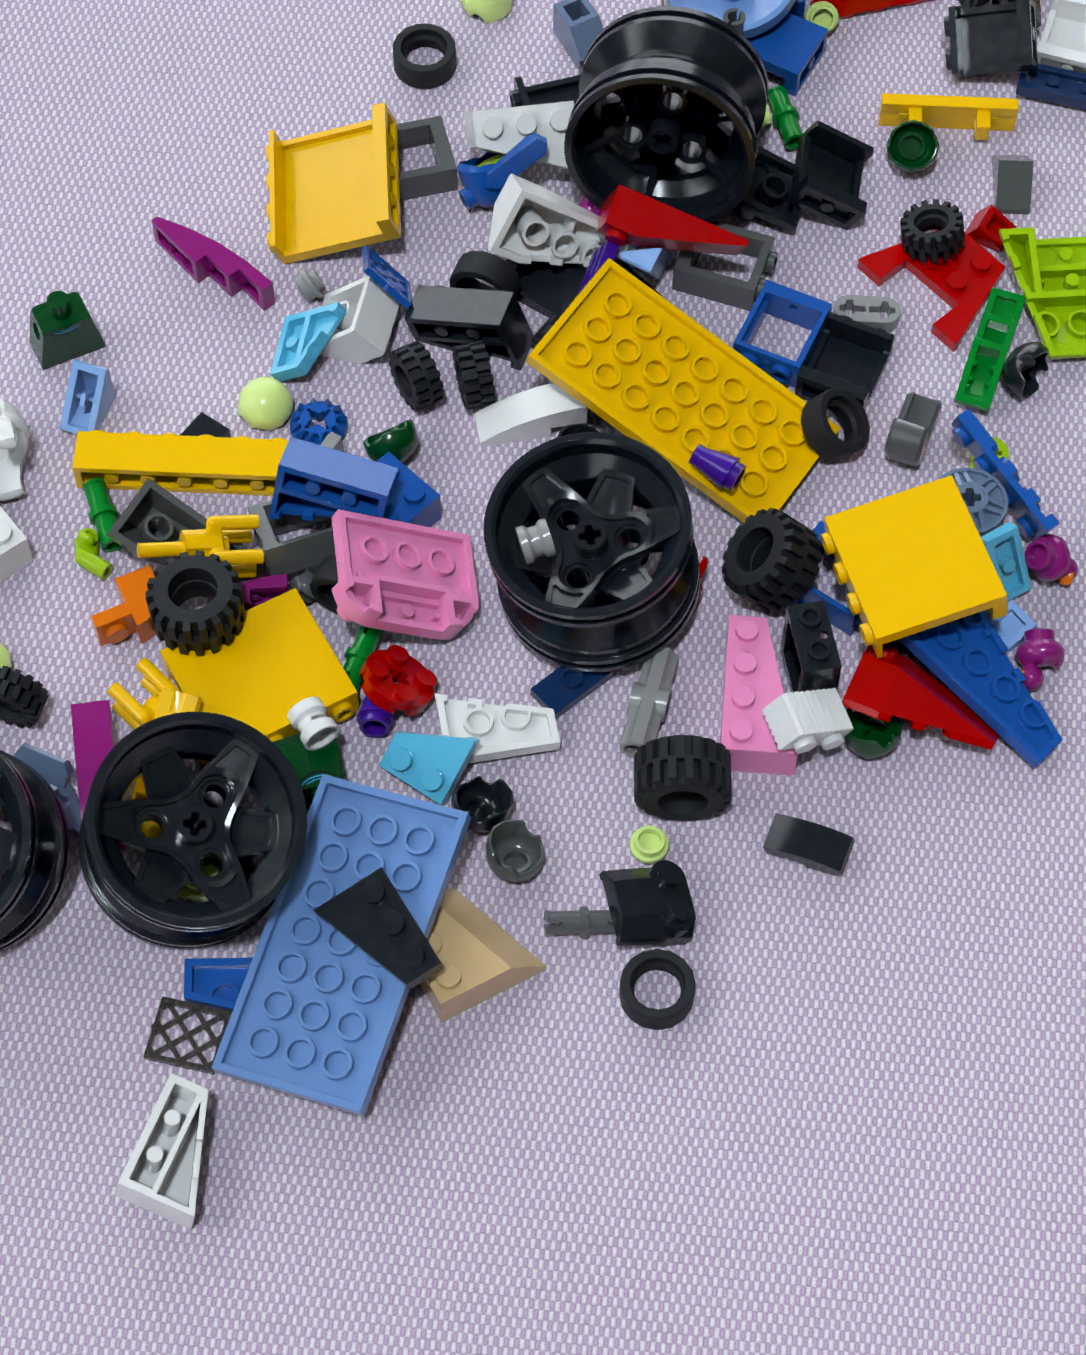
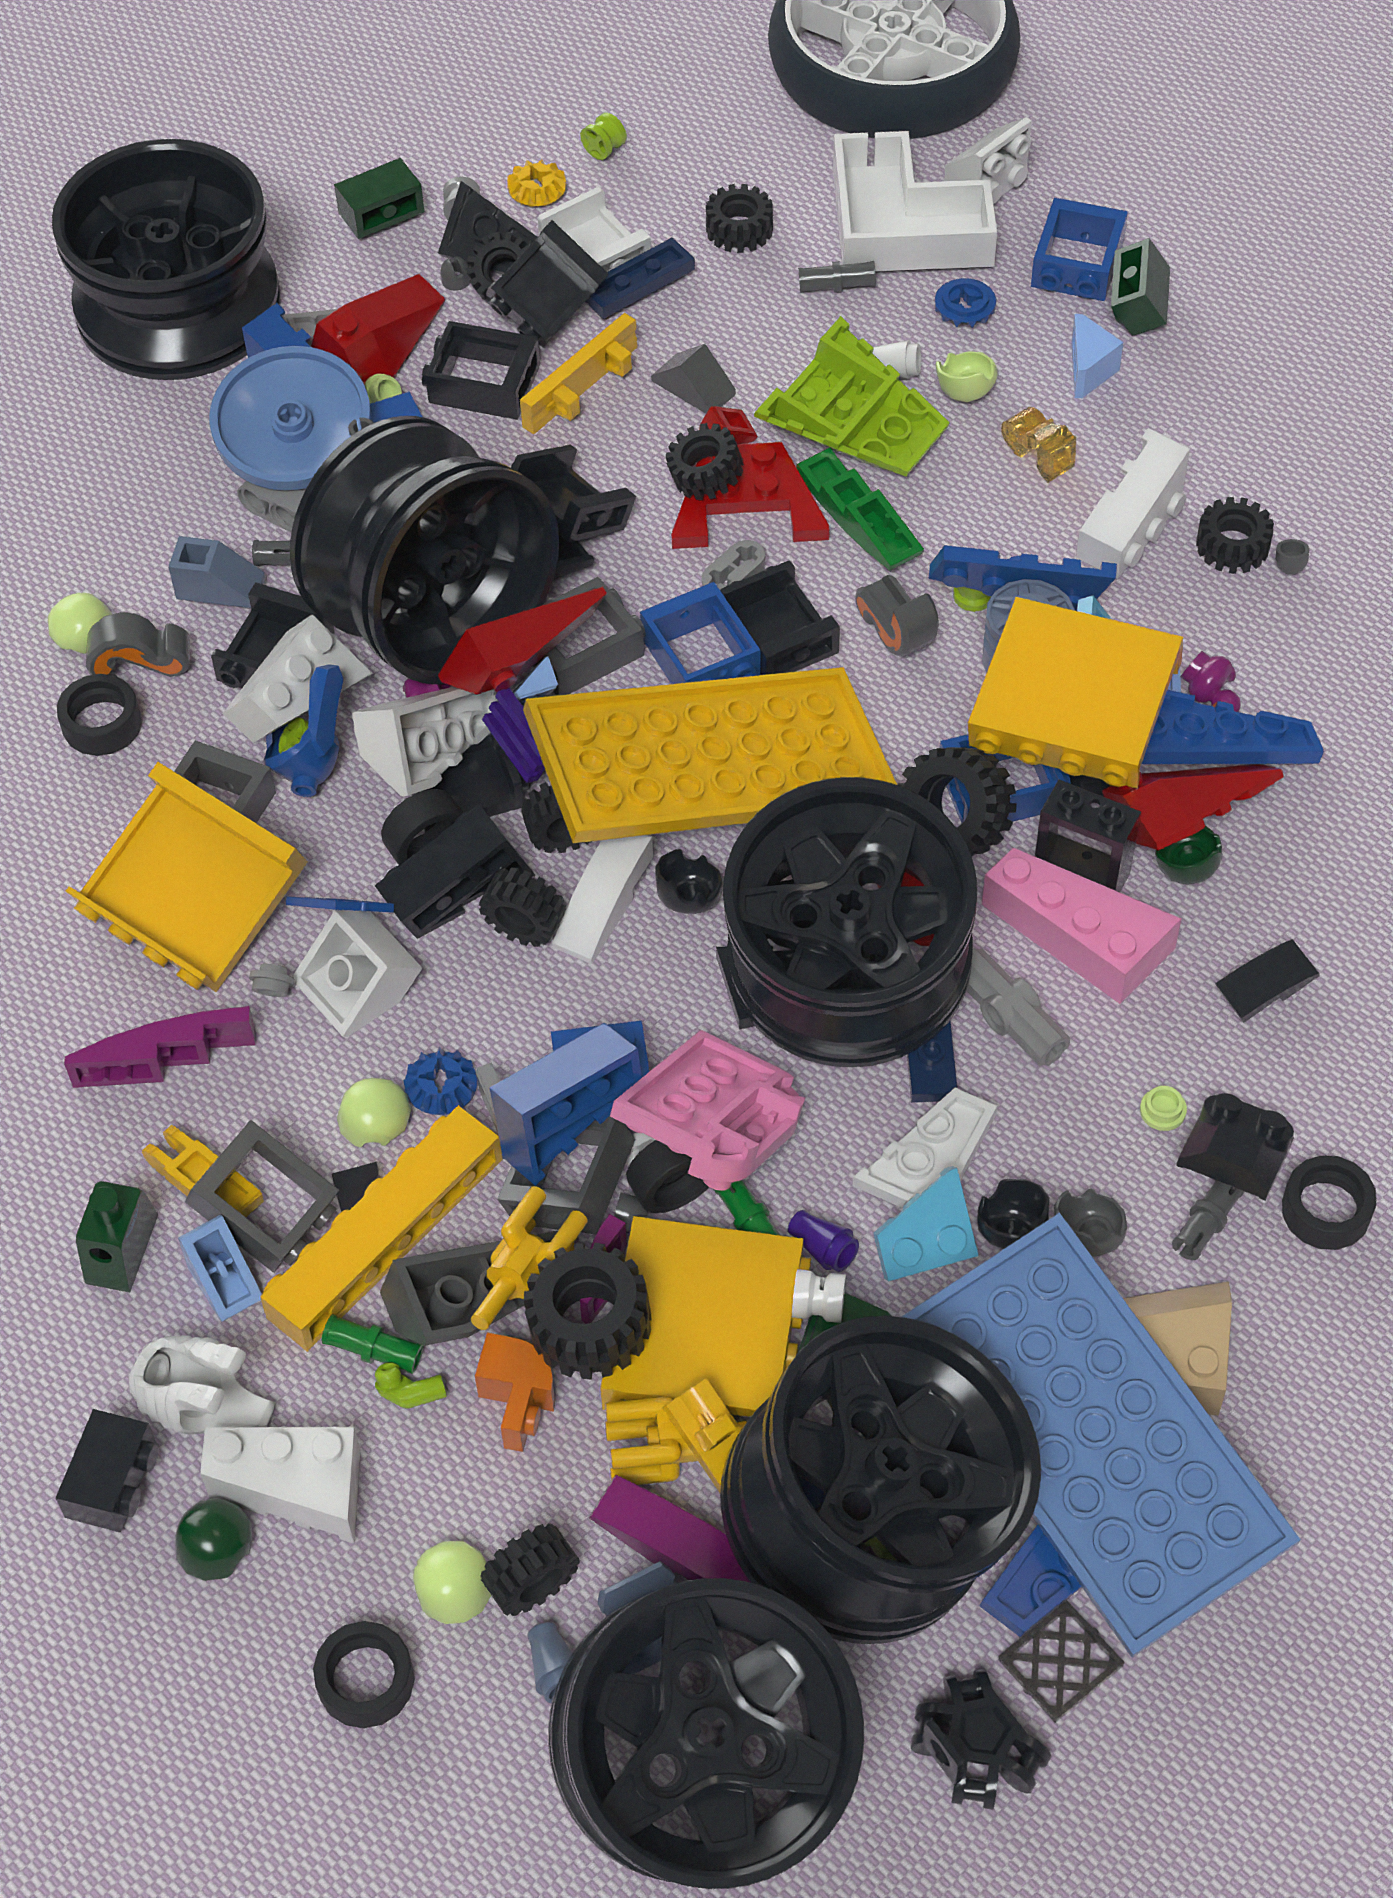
camera: 50 degrees left, 5 degrees down
white wedge [116,1073,209,1230] -> none
medium azure wing [270,302,347,382] -> none
black wing [313,867,444,989] -> none
red plate [359,645,437,716] -> none
dark green hair [363,419,418,462] -> none
black tyre [388,341,444,411] -> none
light grey wheel [515,518,557,564] -> none
black tyre [634,735,732,821] -> none
dark purple cone [689,444,746,492] -> none
white brick [762,688,854,754] -> none
black tyre [801,388,870,461] -> none
dark green hair [887,120,939,173] -> none
black hair [1002,342,1049,400] -> none
magenta animal [1025,534,1078,586] -> none
none -> dark grey animal [86,612,190,677]
none -> yellow hinge [141,1125,264,1217]
none -> dark grey window [185,1120,339,1273]
none -> black window [422,321,540,420]
none -> black piece [910,1669,1052,1810]

